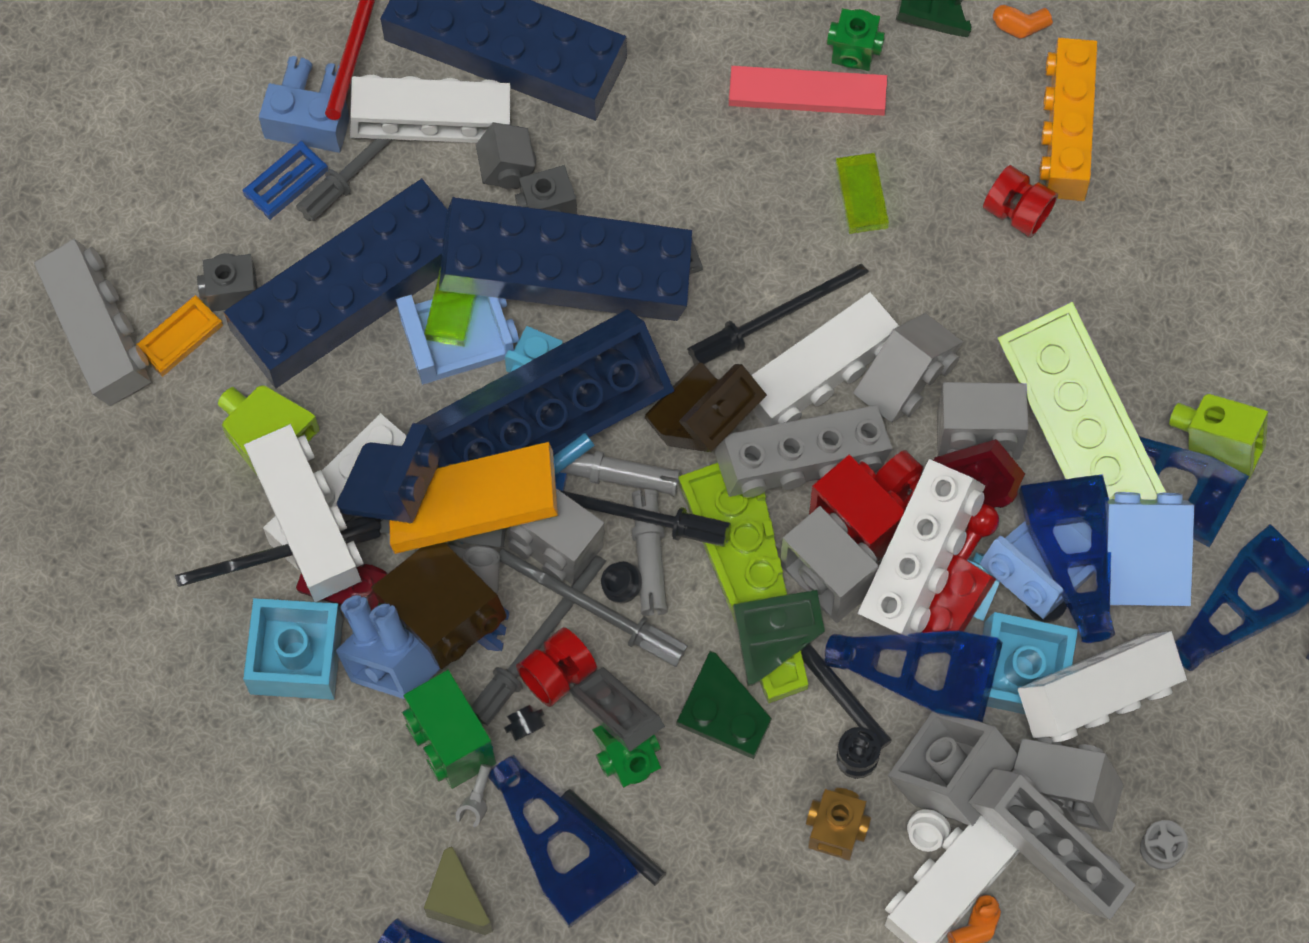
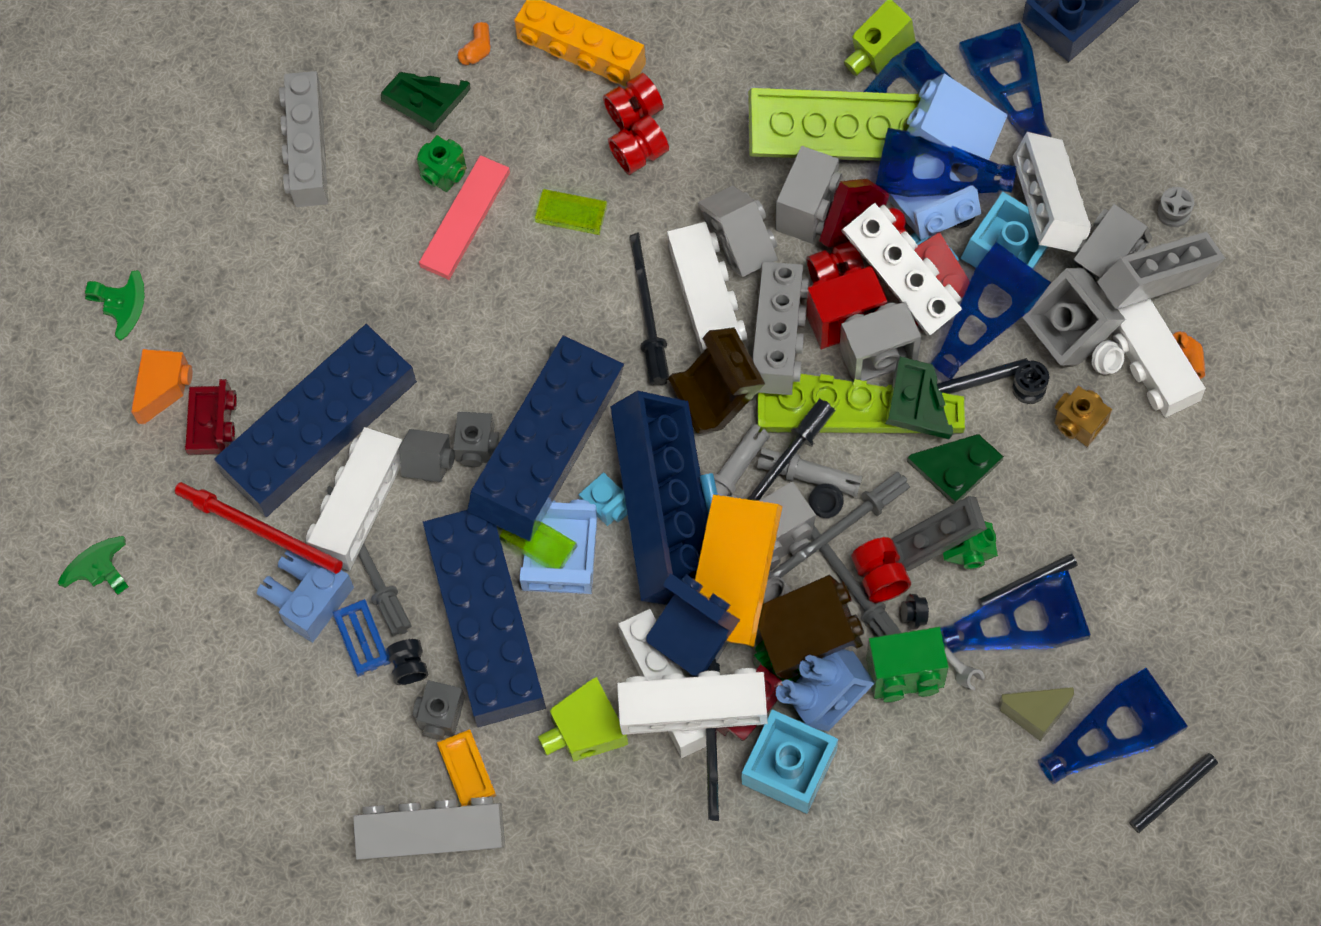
camera: 65 degrees left, 0 degrees up
none -> black wheel [386,639,429,685]
none -> red wheel [607,115,669,175]

